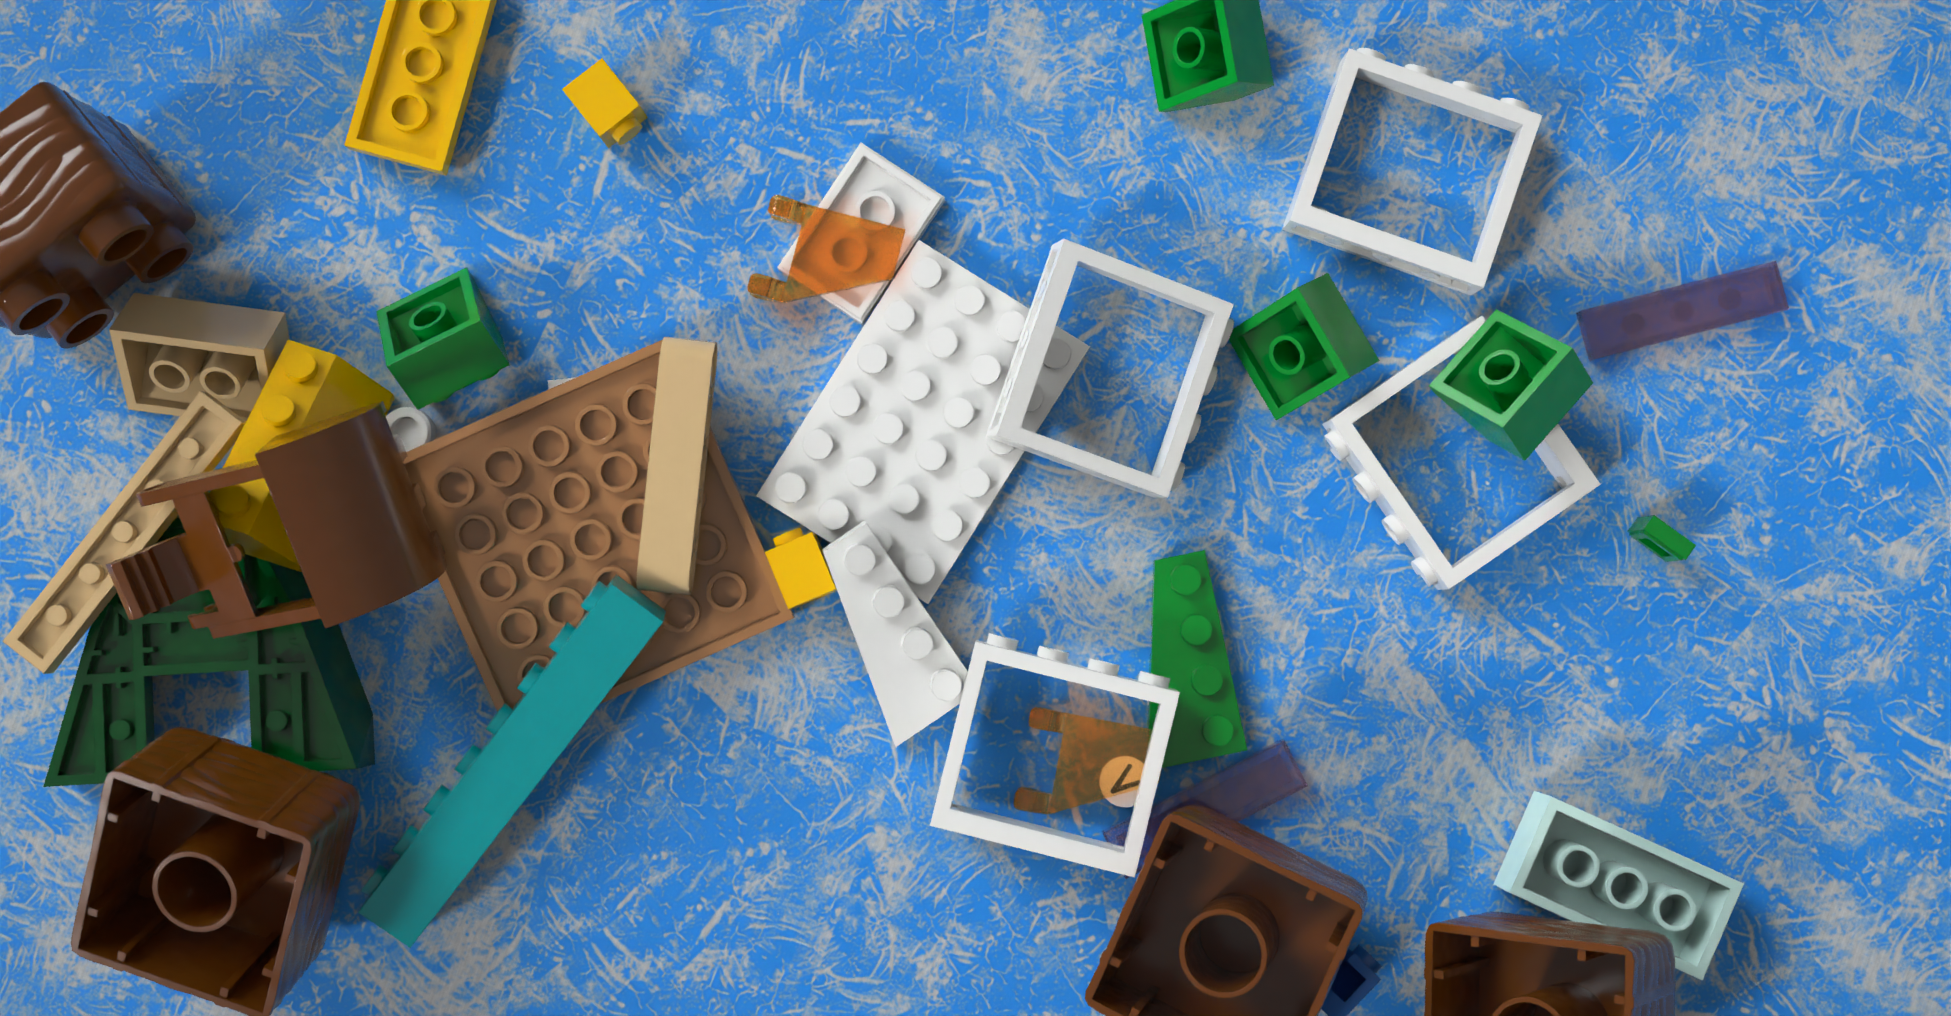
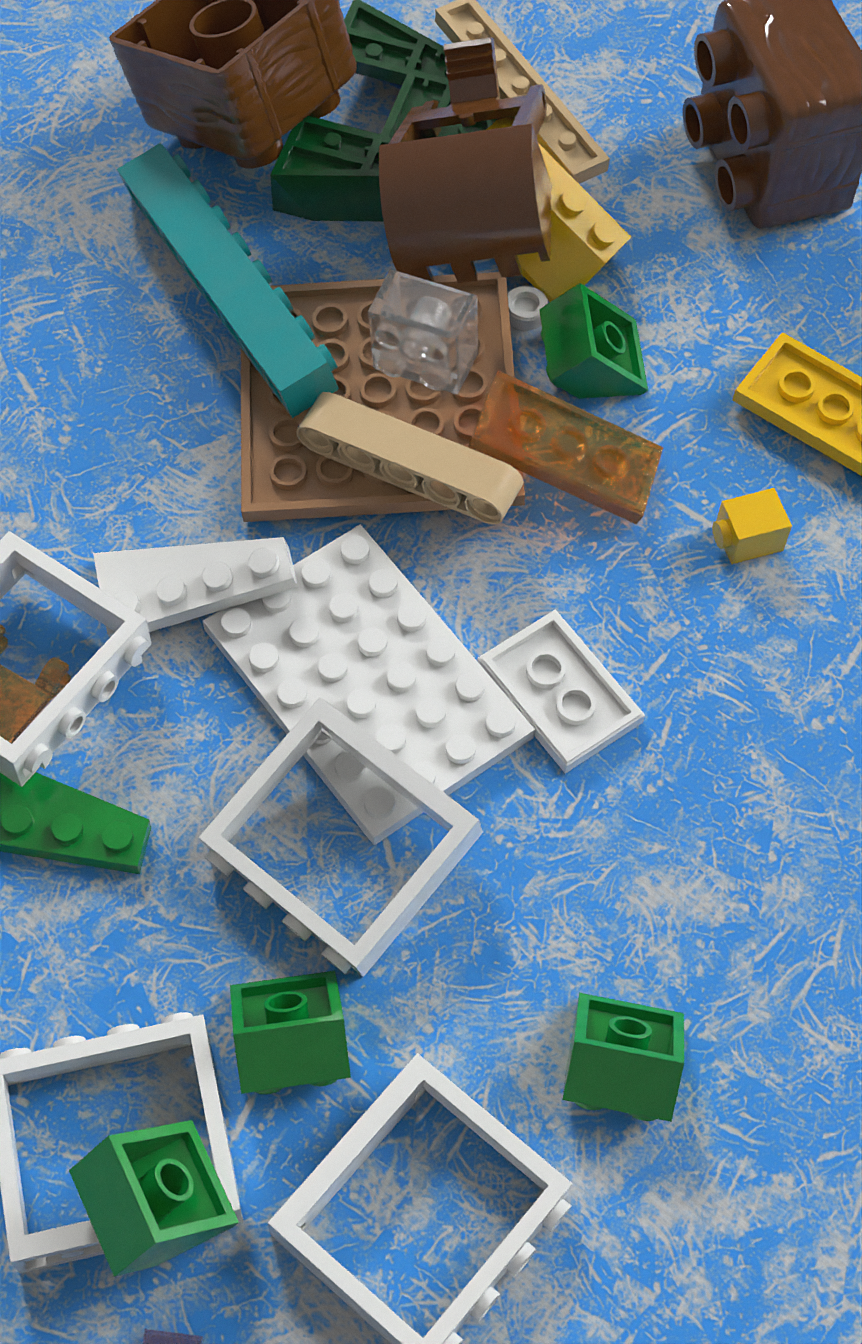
camera: 110 degrees right, 25 degrees down
tan slope [109,293,290,422] -> none
clear orange flag [747,195,906,304] -> none
yellow brick [765,527,837,609] -> none
none -> clear brick [368,269,478,395]
none -> clear orange tile [468,370,663,525]

